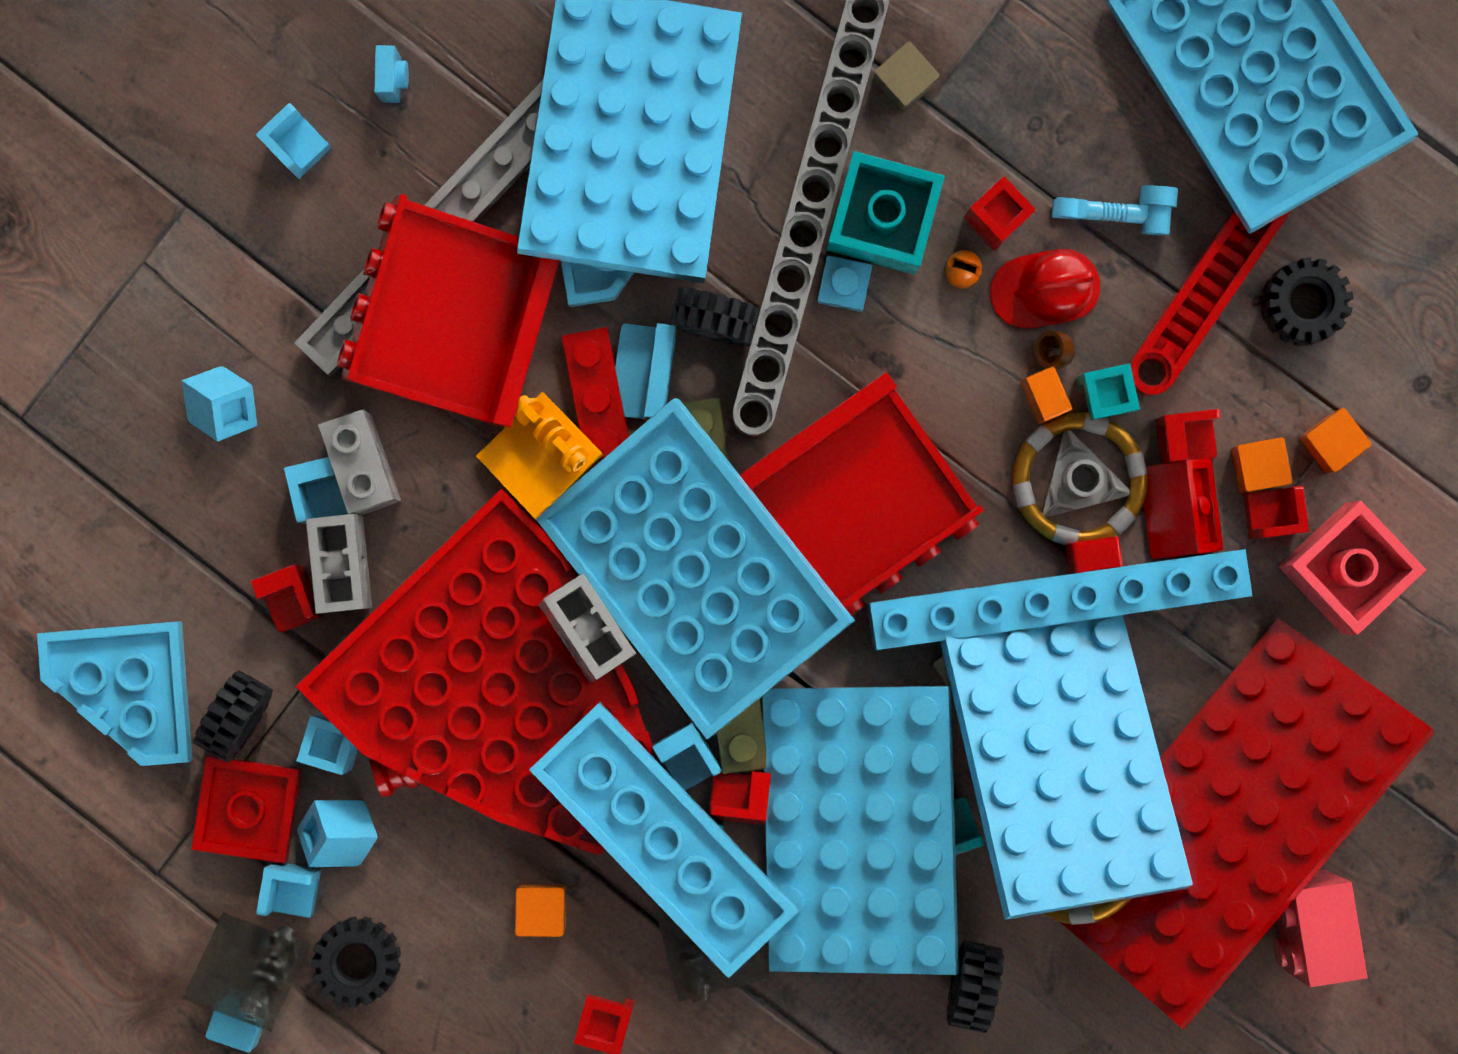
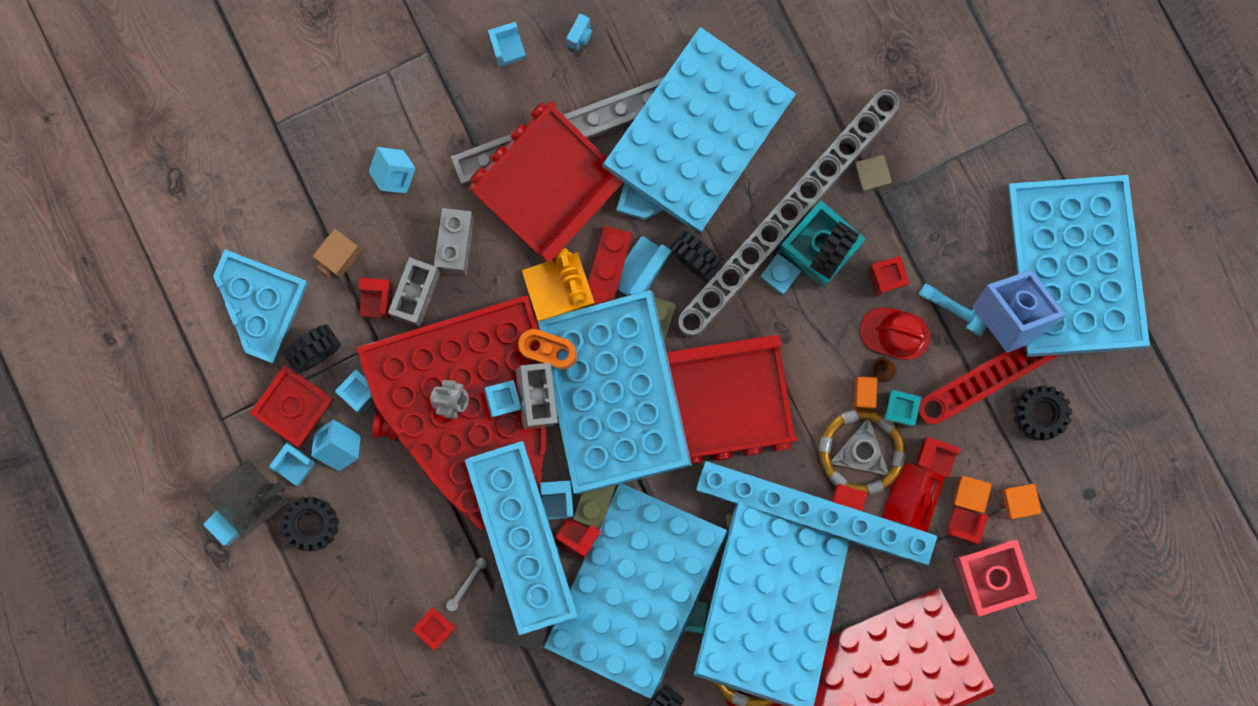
camera: 30 degrees right, 5 degrees down
medium azure panel [284,457,348,524] -> none
orange piece [515,884,566,937] -> none
orange hinge [944,250,983,289] -> none
none -> medium nougat brick [313,228,362,279]
none -> light grey gear [430,380,469,419]
none -> light grey hinge [446,557,488,611]
none -> medium azure plate [483,380,522,418]
none -> orange plate [518,329,578,370]
none -> black tyre [809,221,860,280]
none -> medium blue slope [973,270,1066,353]

